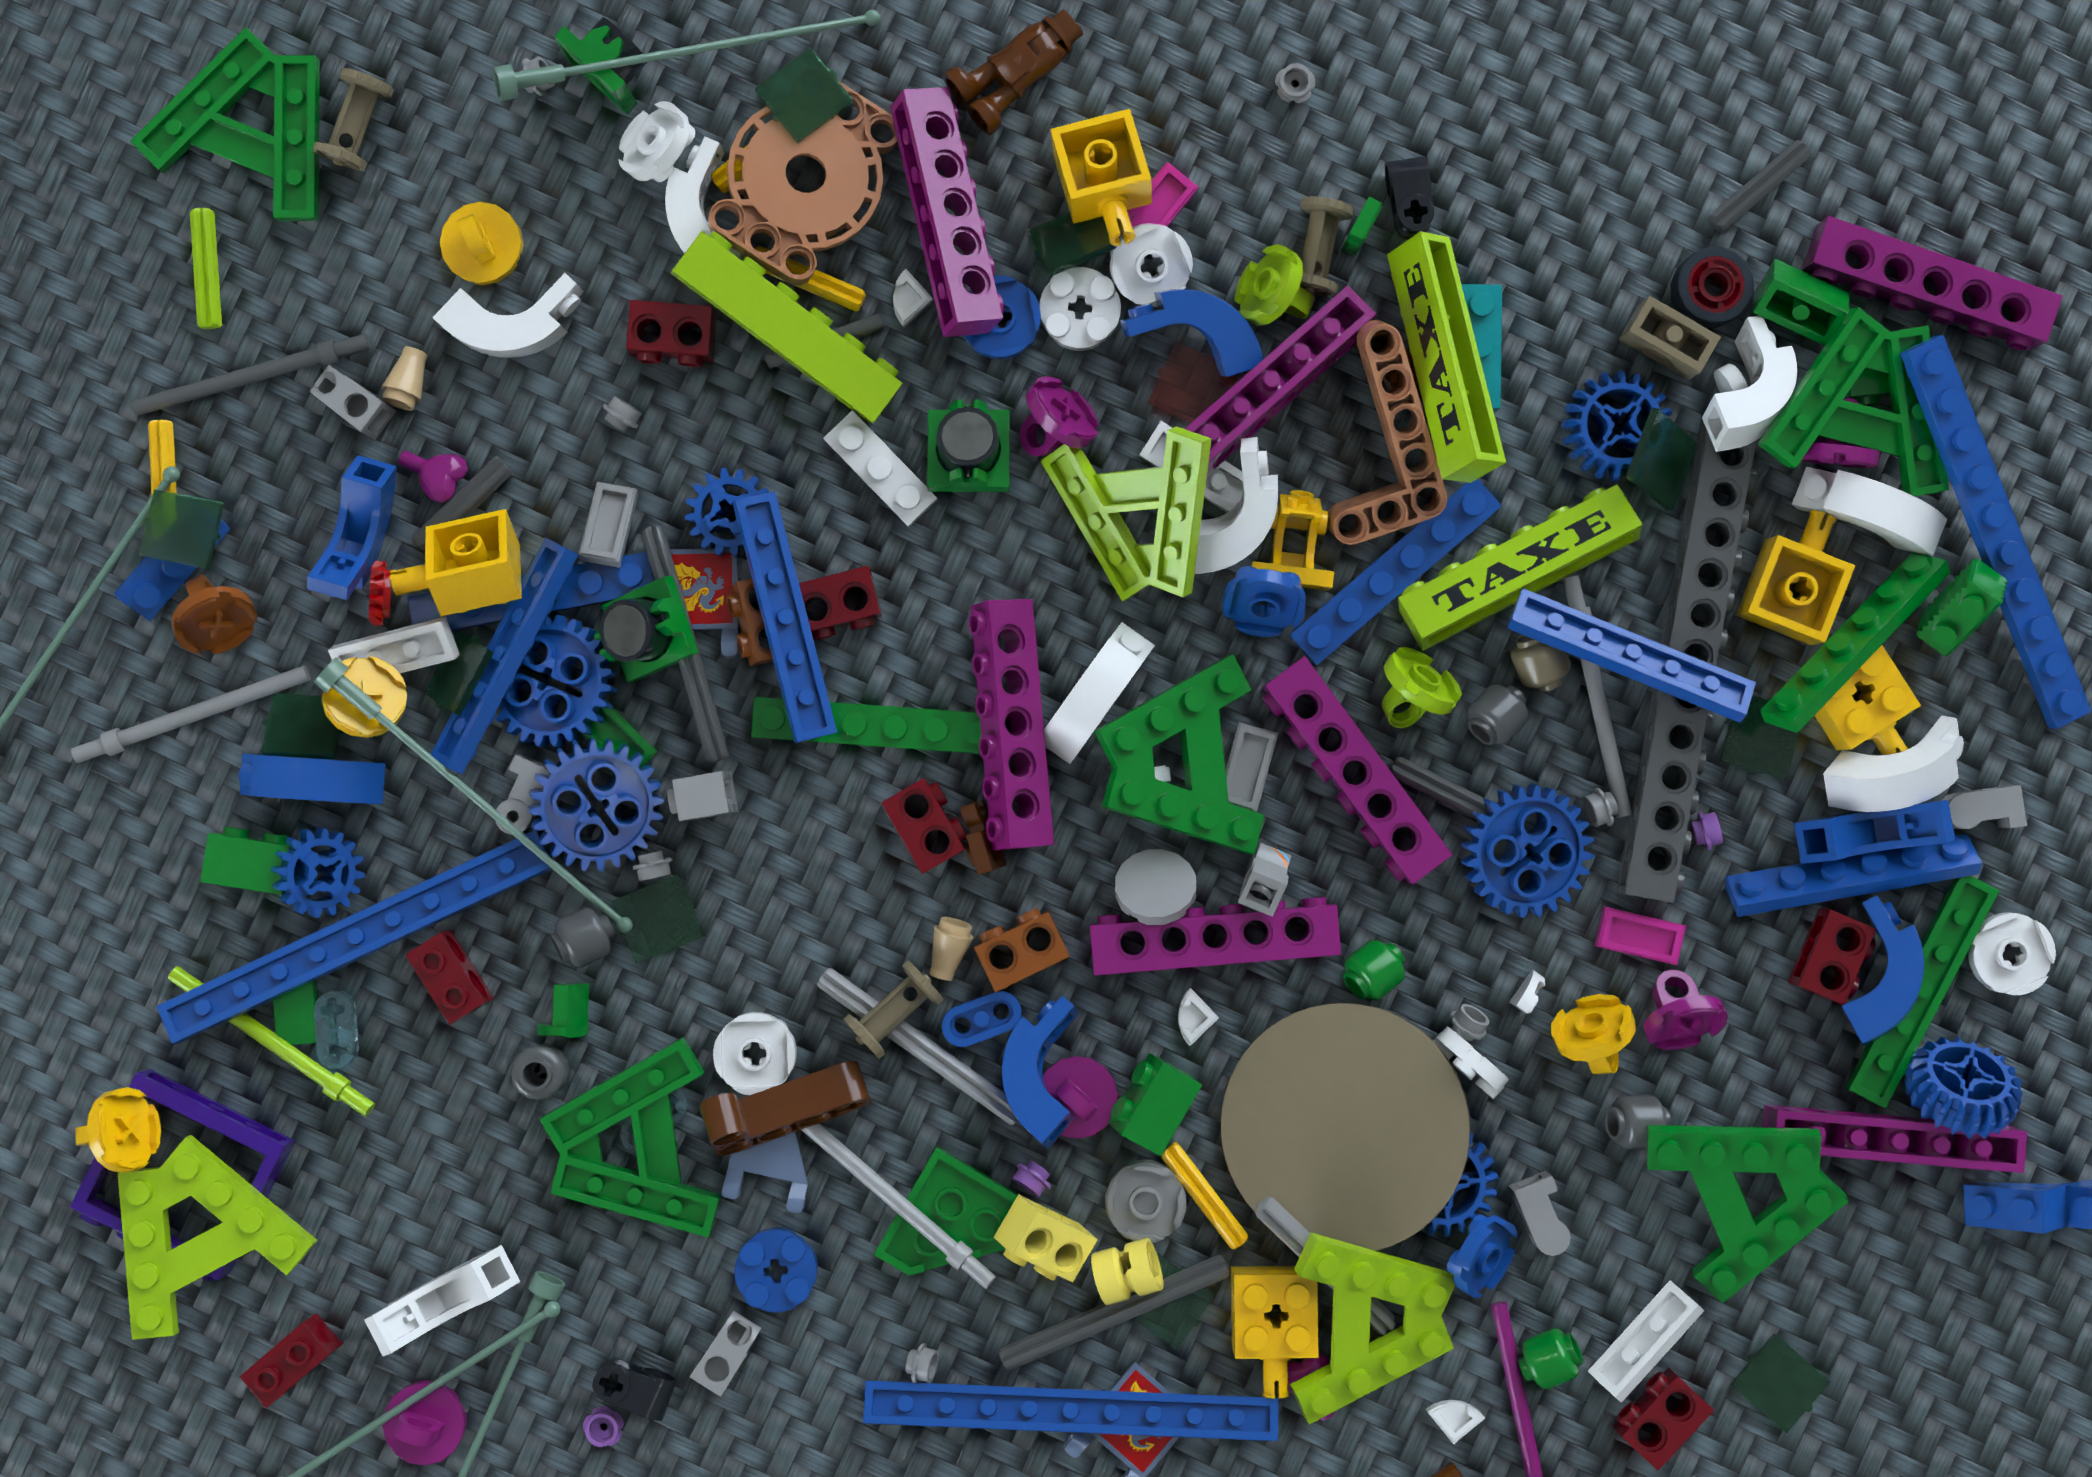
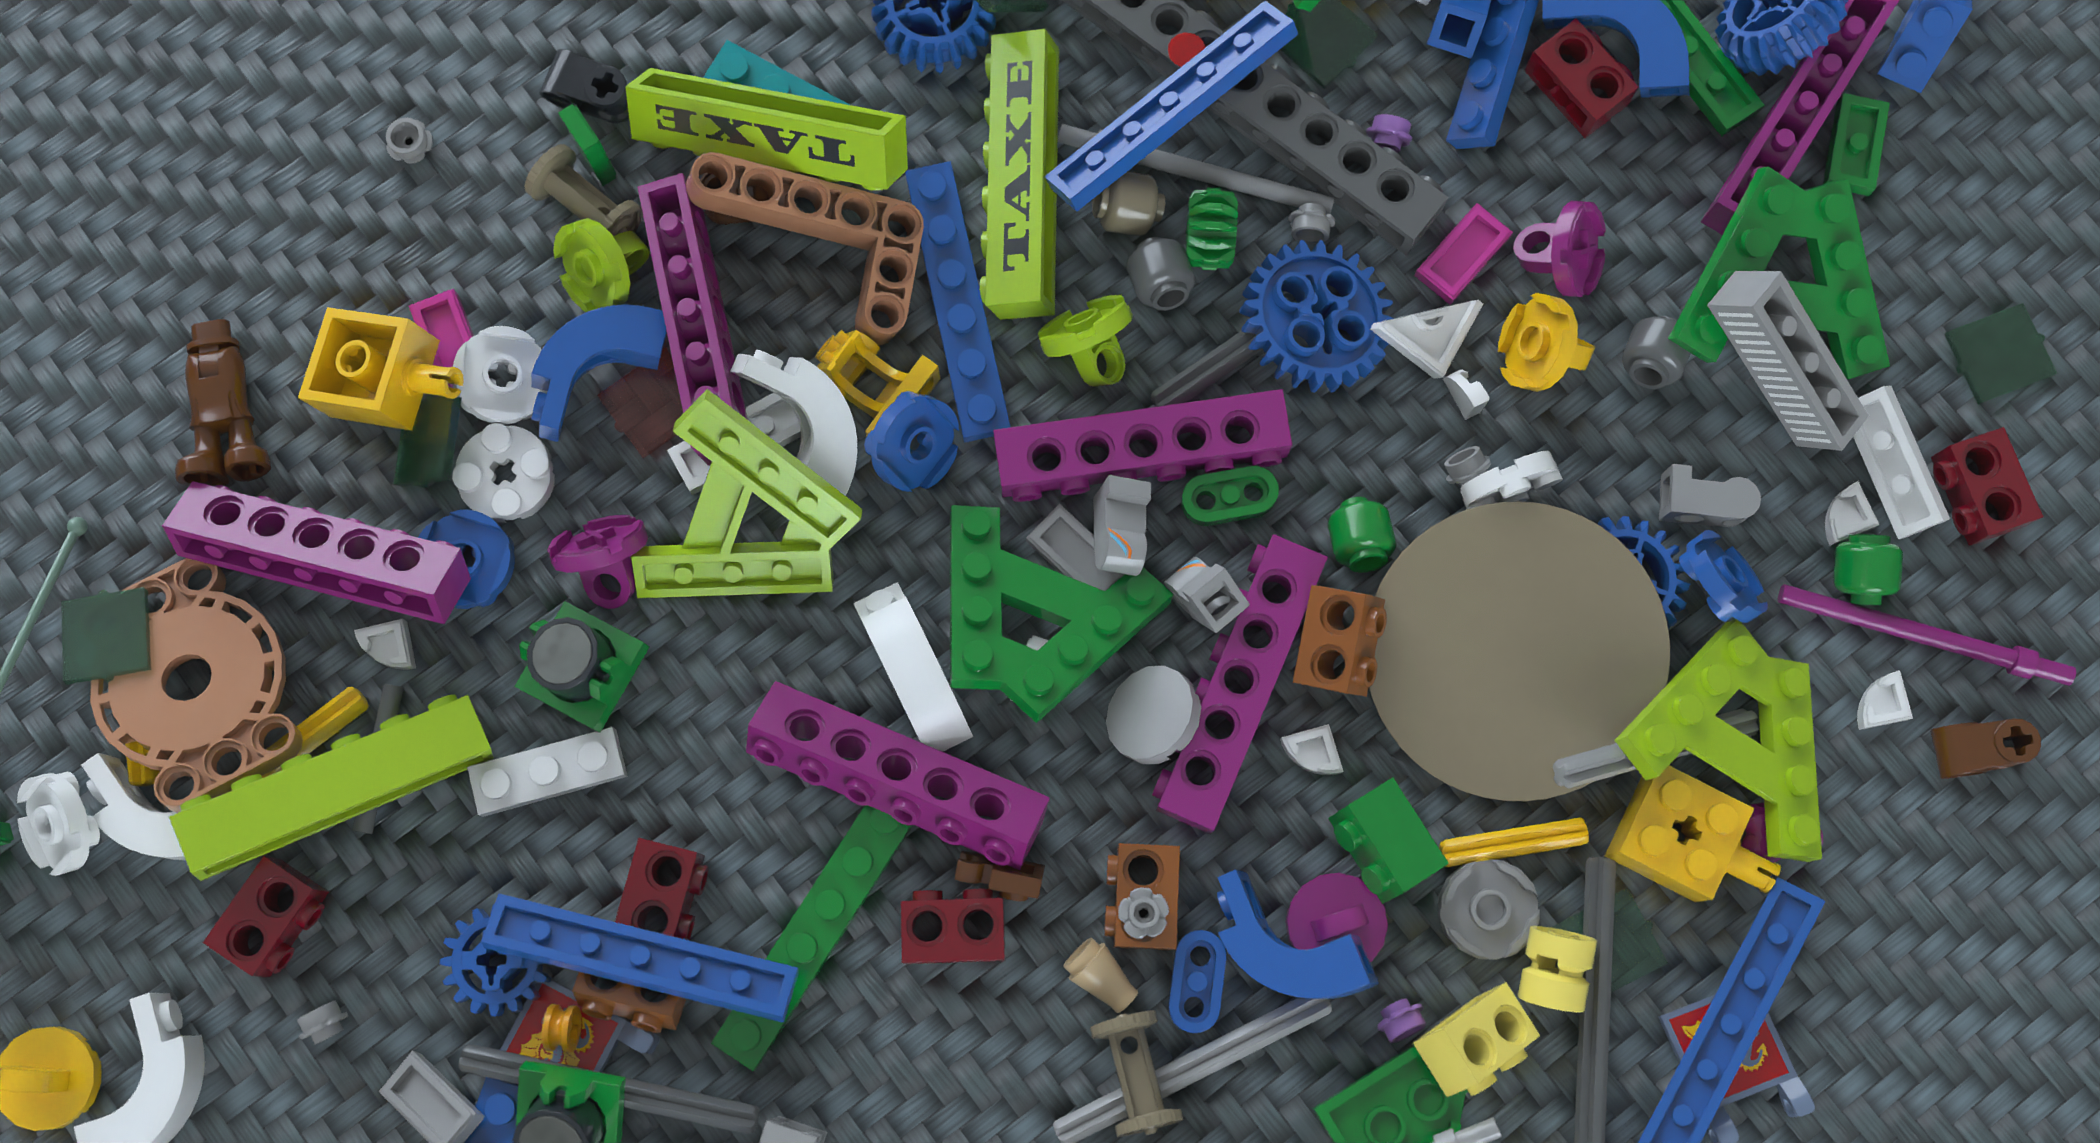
camera: 65 degrees left, 10 degrees down
none -> light orange bush [542,1004,582,1052]
none -> light grey leg [1093,475,1151,576]
none -> light grey plate [1118,887,1169,939]
none -> red sticker [1168,32,1205,67]
none -> green plate [1181,466,1279,526]
none -> green gear [1185,188,1238,271]
none -> dark orange brick [1293,585,1387,697]
none -> white tile [1370,300,1483,378]
none -> light grey brick [1707,271,1869,451]
none -> green plate [1823,93,1890,196]
none -> white tile [1825,481,1879,546]

